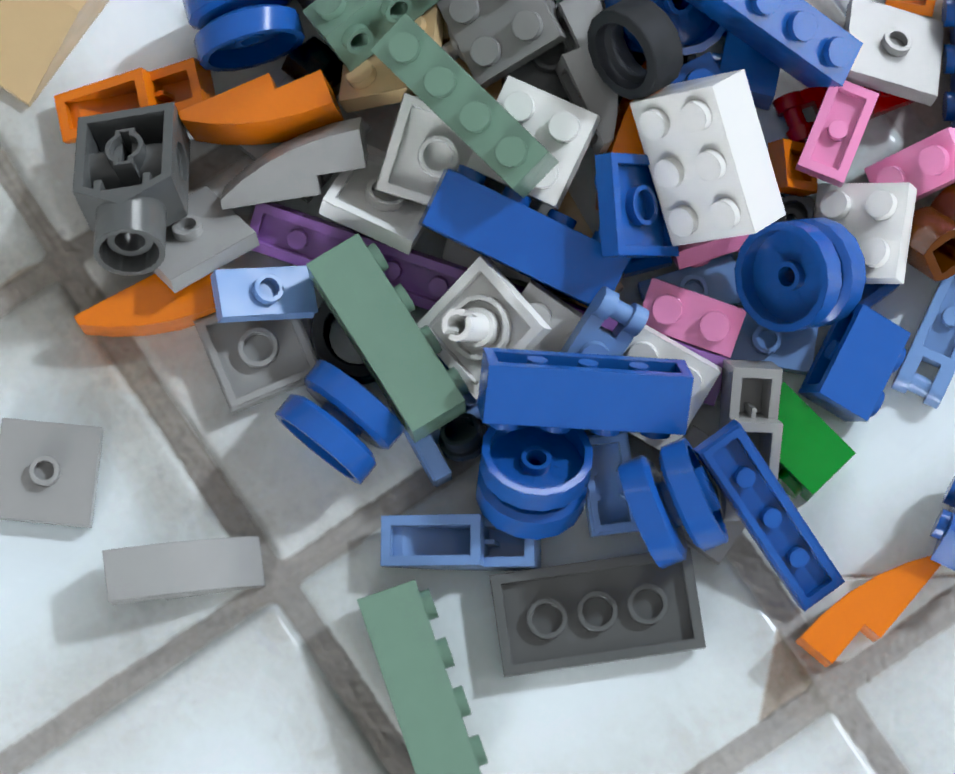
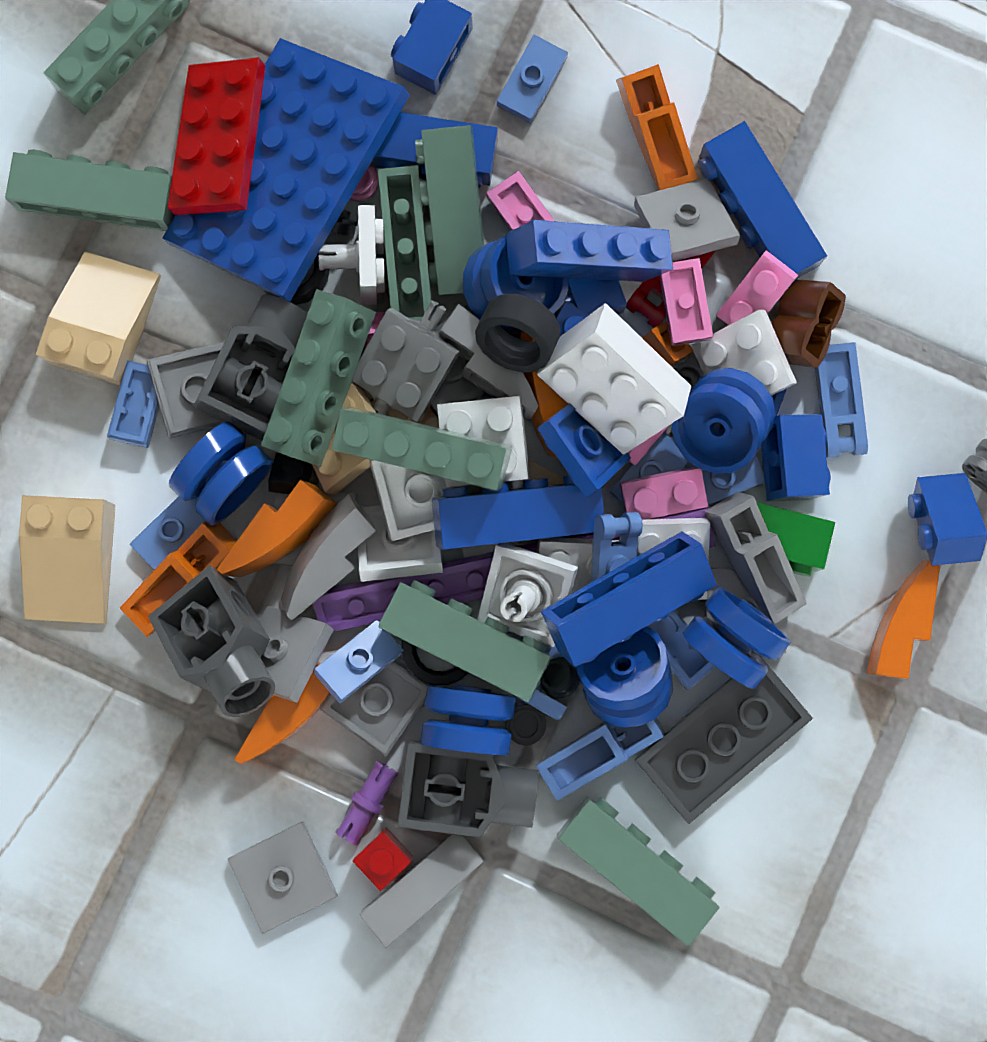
camera: 30 degrees left, 5 degrees up
blue tile [693,419,845,612] -> none
none -> medium blue plate [129,496,206,570]
none -> medium lavender pin [335,760,399,845]
none -> red brick [352,827,414,892]
none -> dark grey brick [398,741,539,837]
none -> black plate [505,704,546,746]

